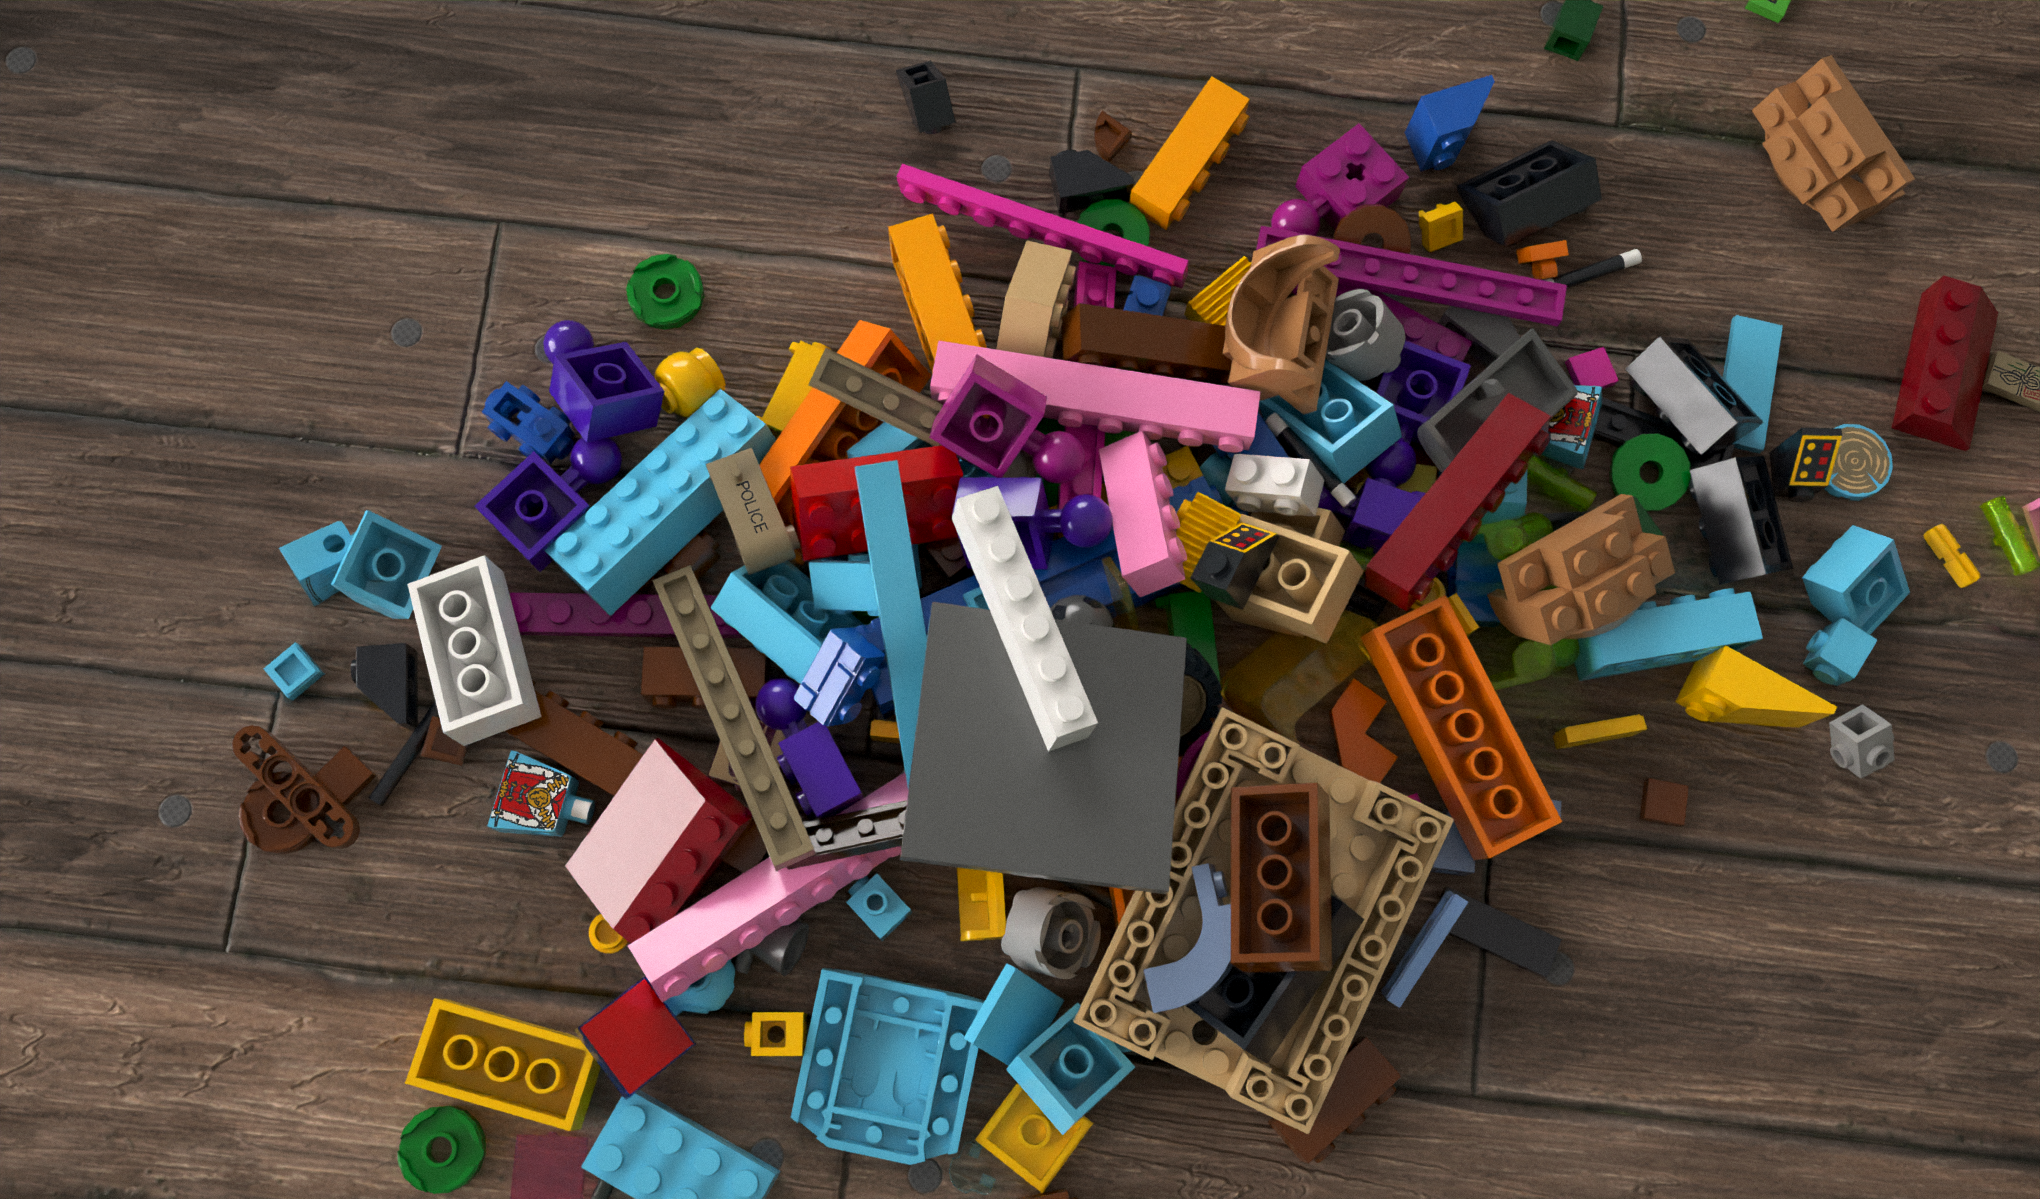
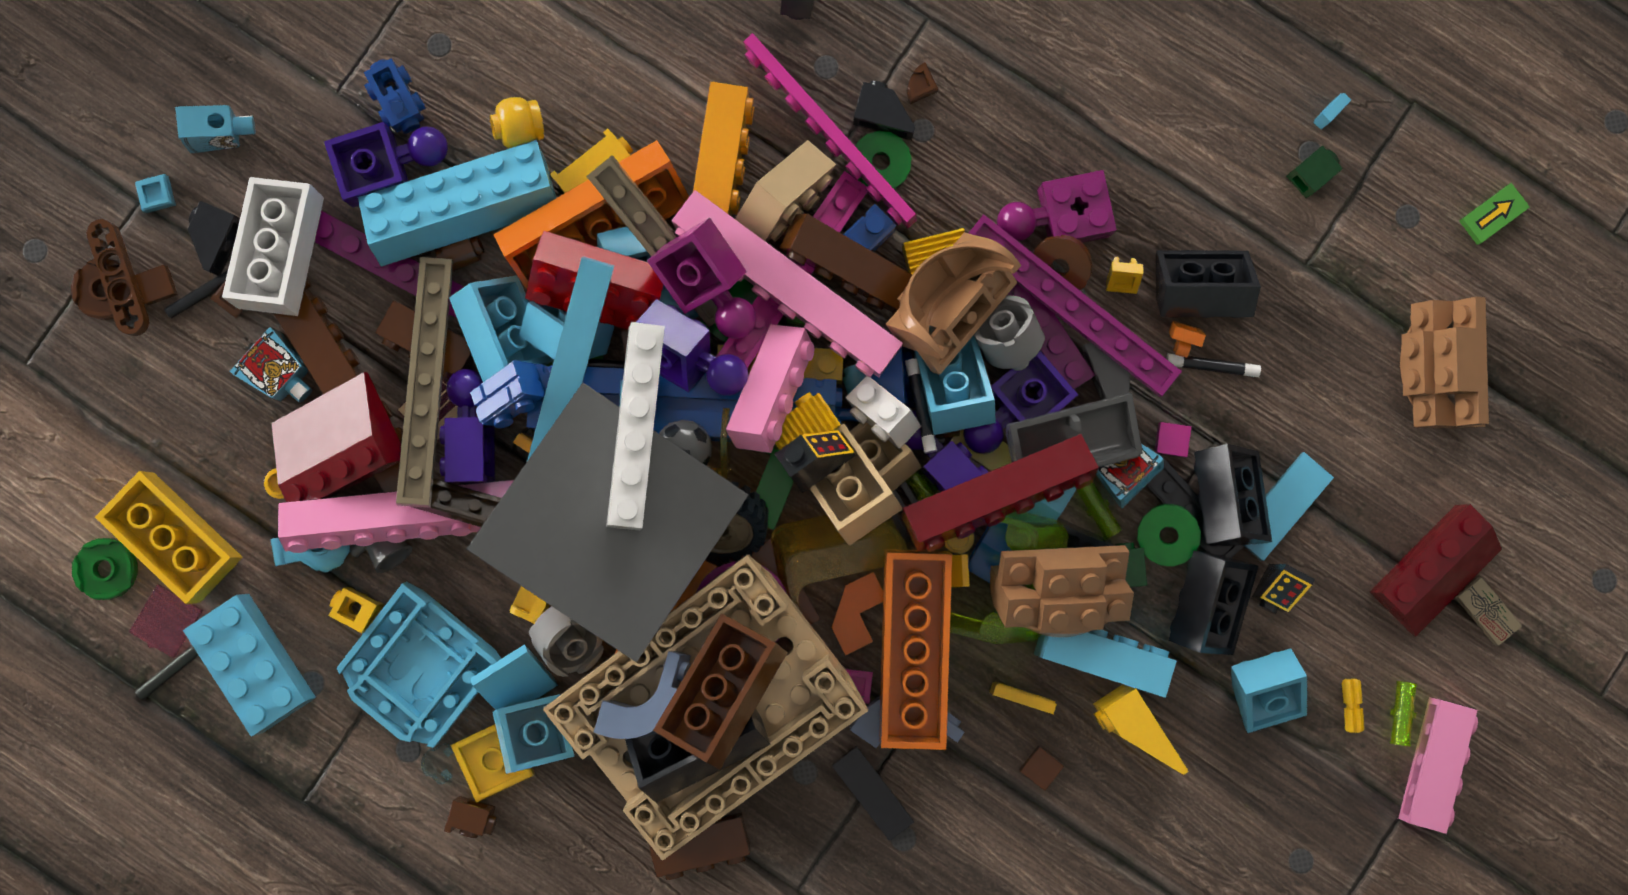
camera: 30 degrees right, 10 degrees up
medium azure slope [331,510,442,619] -> none
dark purple brick [543,320,665,443] -> none
red tile [574,976,696,1100] -> none
green tile [626,254,705,330] -> none
dark tan door [706,448,801,575] -> none
medium azure brick [846,873,912,941] -> none
light orange brick [1129,76,1250,230] -> none
light blue tile [1381,890,1468,1008] -> none
blue slope [1405,75,1495,171] -> none
medium azure brick [1803,618,1877,686] -> none
dark tan tile [1824,424,1893,501] -> none
light grey brick [1829,704,1895,779] -> none

